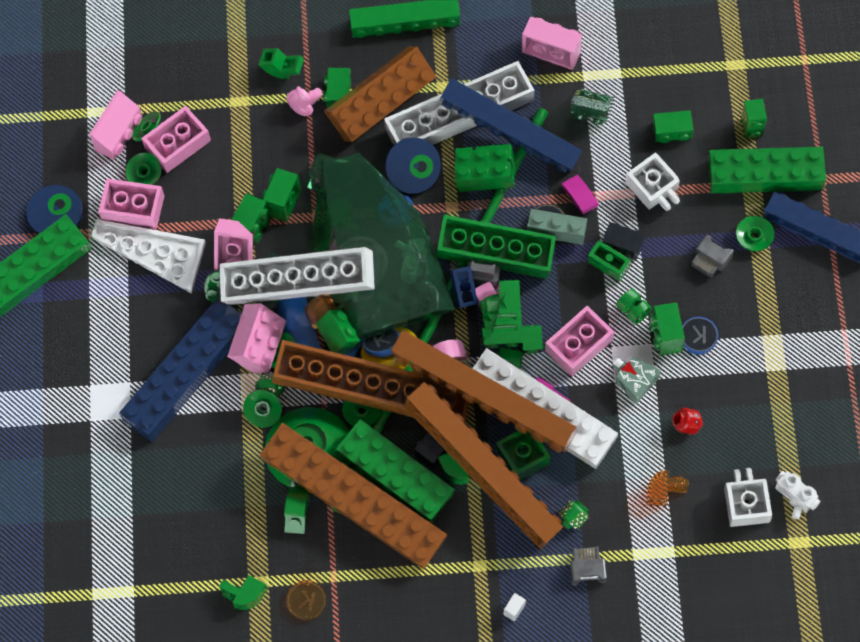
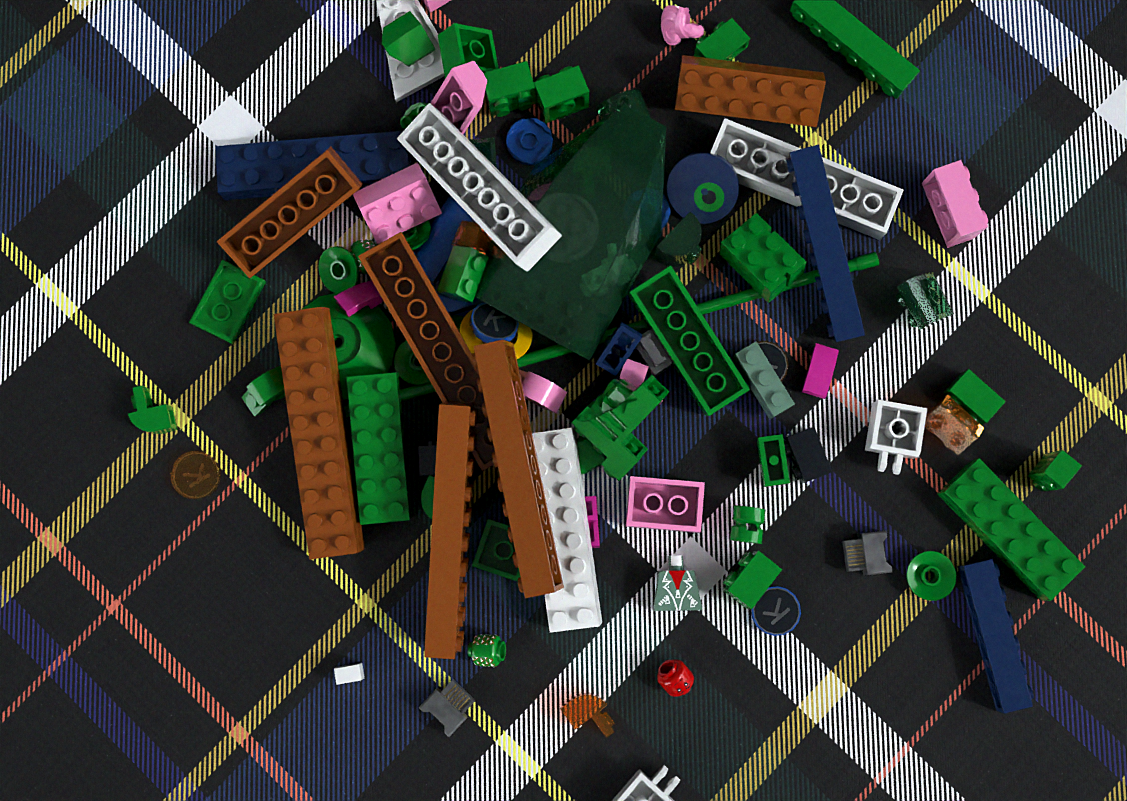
camera: 45 degrees right, 15 degrees up
none -> green tile [189,260,266,344]
none -> dark orange brick [217,146,362,279]
none -> dark pink slope [334,280,383,317]
none -> green slope [382,11,436,67]
none -> green brick [438,23,499,79]
none -> blue tile [506,118,553,165]
none -> clear green brick [654,212,703,267]
none -> clear orange brick [925,394,984,455]

